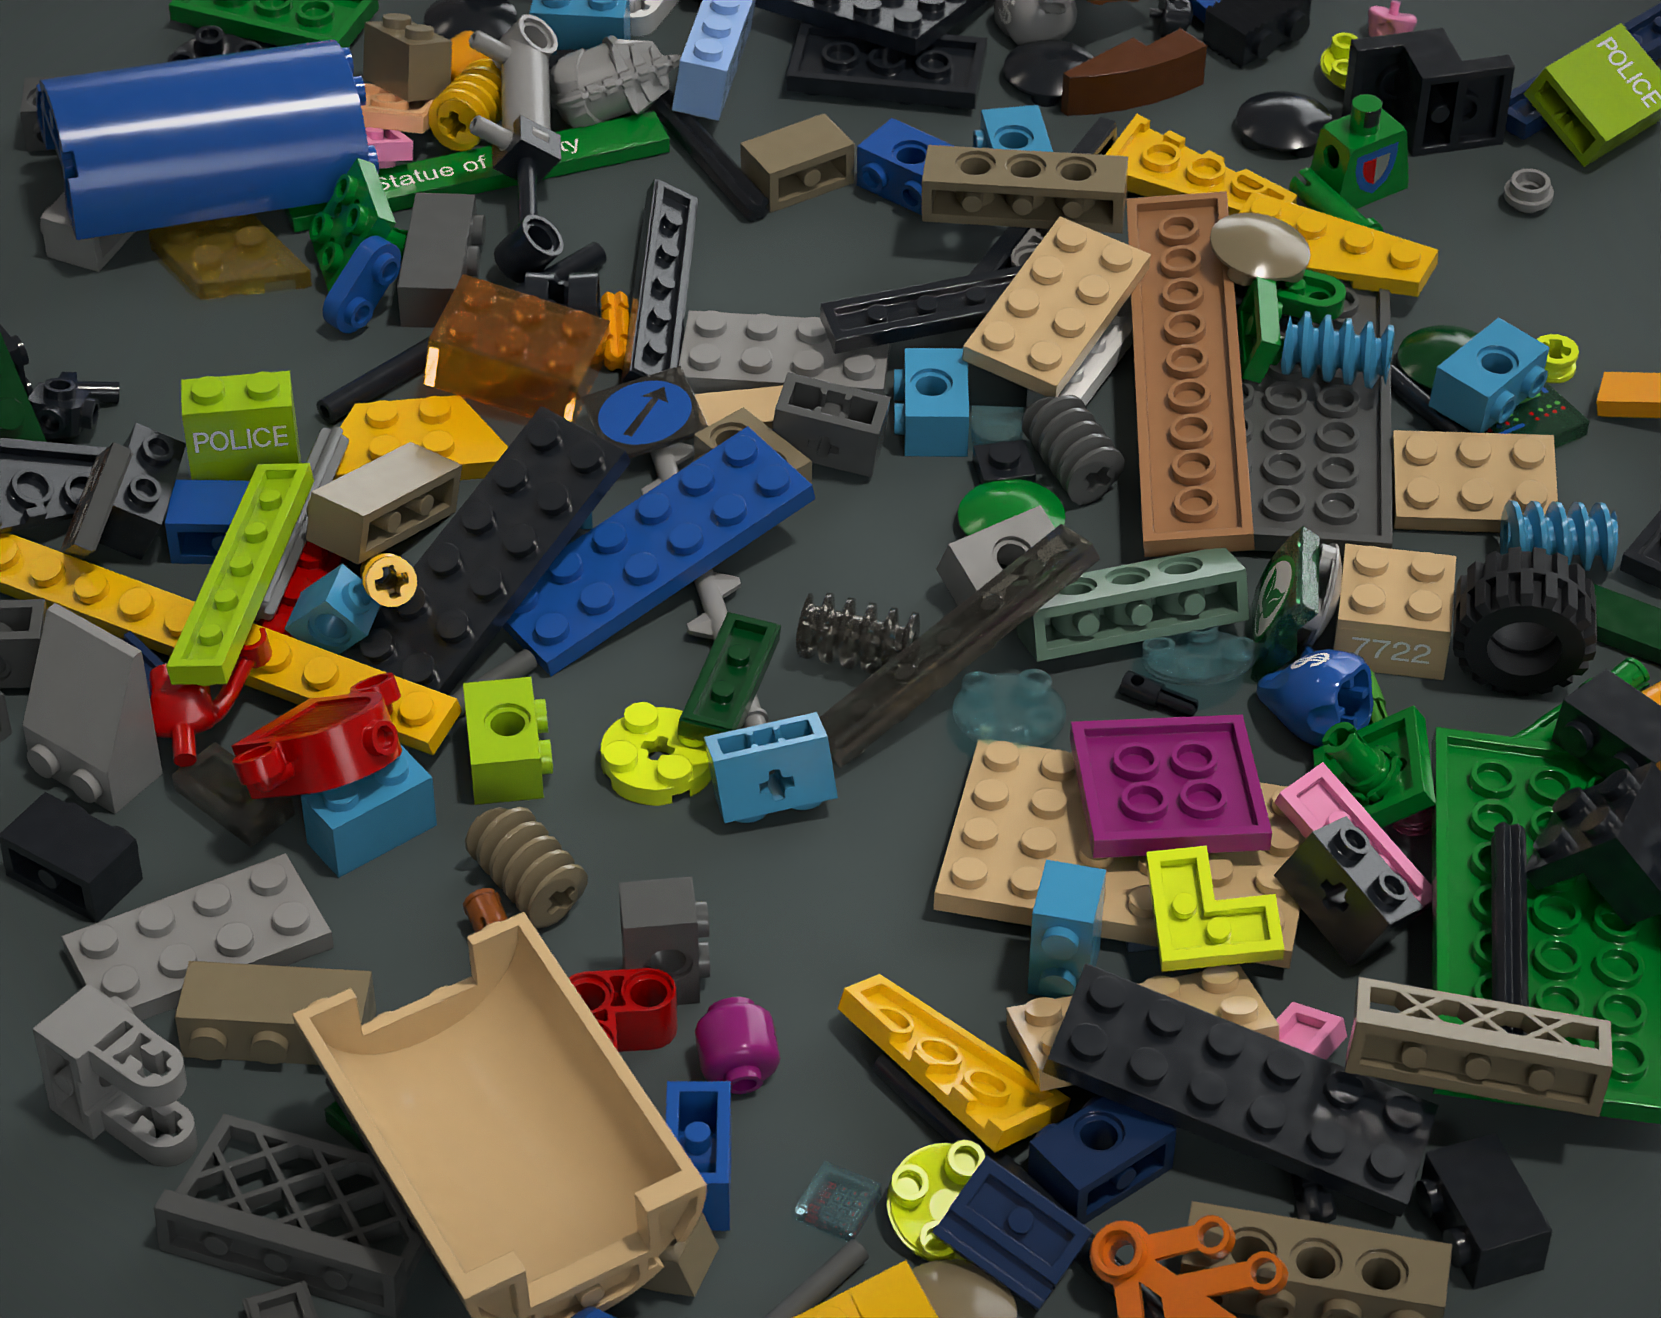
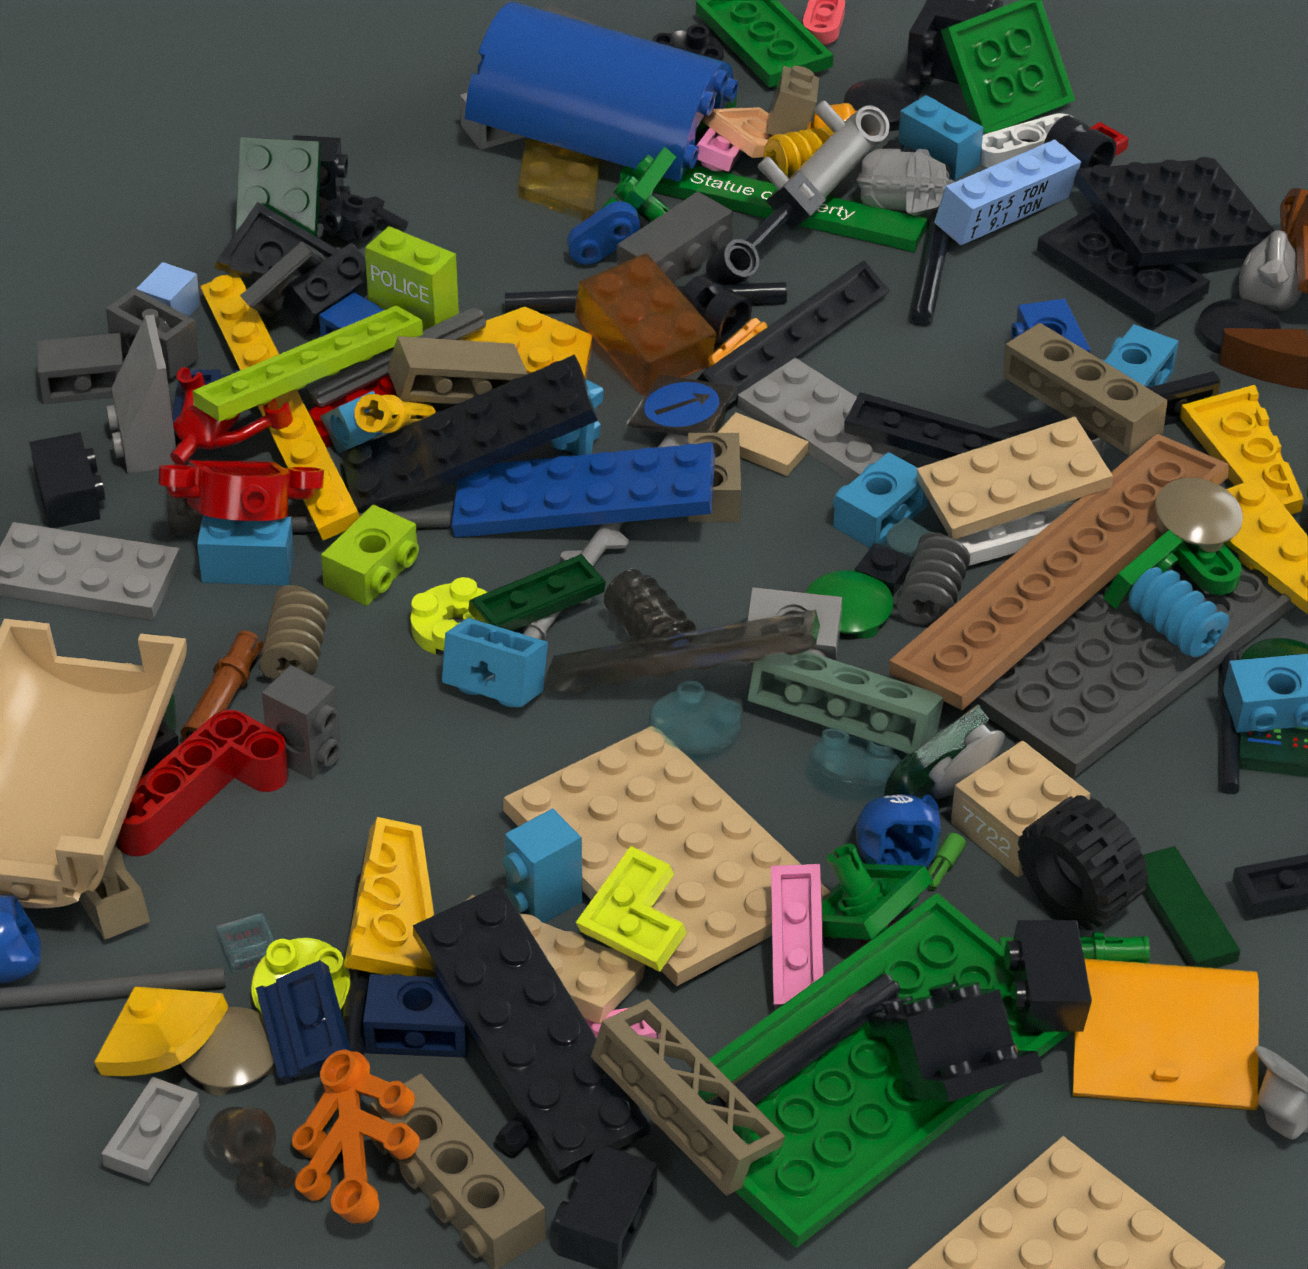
camera: 40 degrees right, 0 degrees up
dark tan brick [175,961,376,1065] -> none
blue brick [666,1081,732,1231] -> none
magenta head [695,997,780,1094] -> none
dark tan brick [740,113,855,213] -> none
dark grey brick [772,372,891,478] -> none
magenta plate [1069,714,1272,858] -> none
black pin [1119,670,1199,717] -> none
black brick [1274,816,1423,967] -> none
tan plate [1392,430,1558,533] -> none
dark azure piece [1500,500,1618,572] -> none

